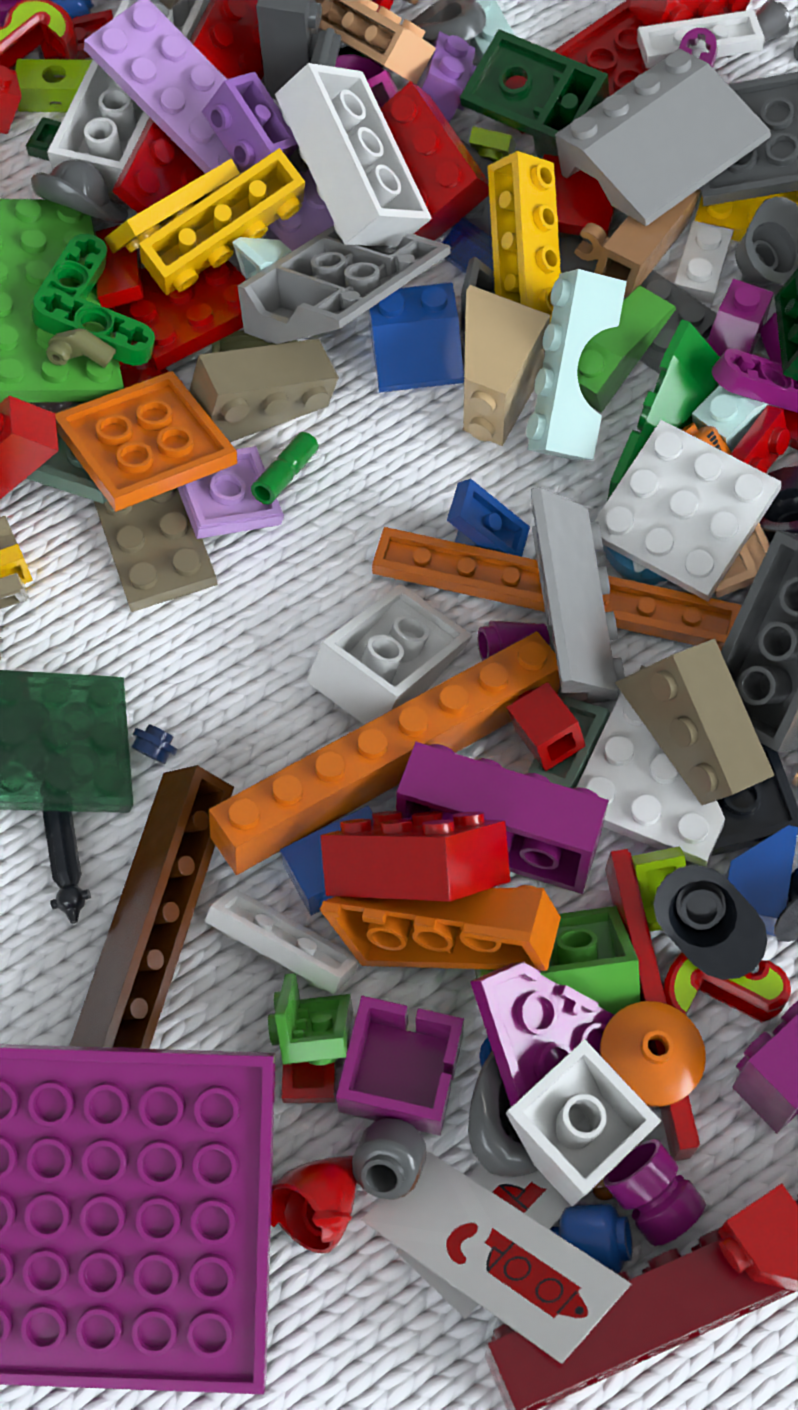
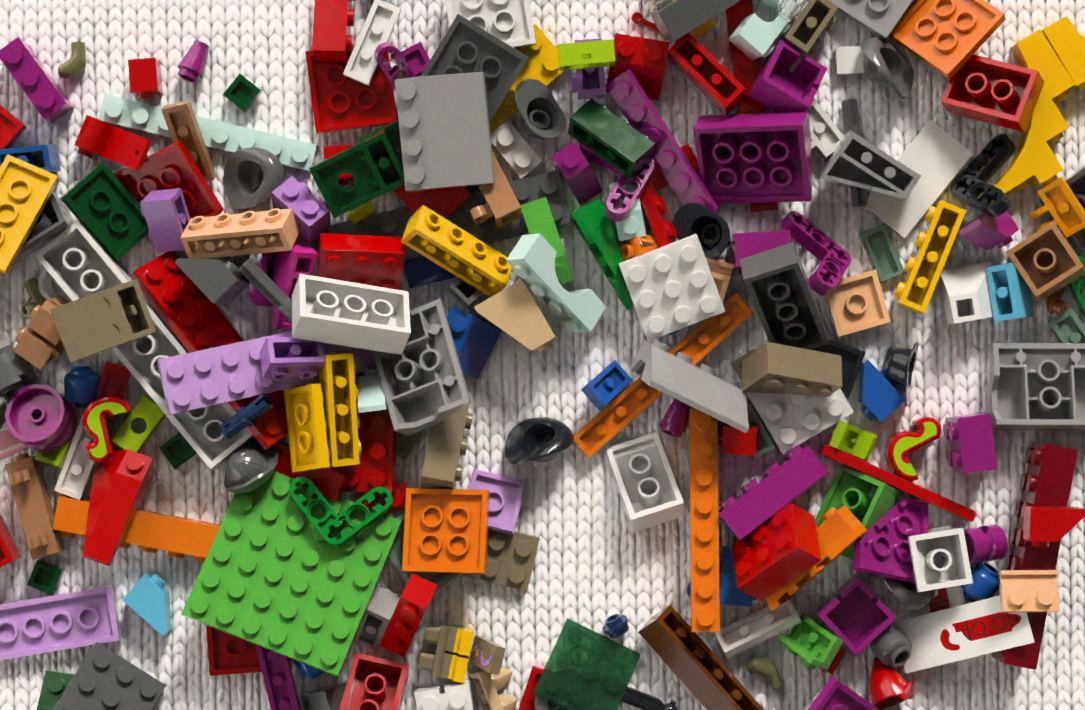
camera: 60 degrees left, 25 degrees up
olive arm [46,328,116,368] -> none
green piece [251,432,319,504] -> none
orange dish [600,1001,706,1107] -> none
black piece [653,865,768,980] -> none
none -> dark blue pin [220,393,274,440]
none -> black hat [504,417,574,464]
none -> olive arm [746,656,784,689]
none -> light nougat plate [999,570,1060,613]

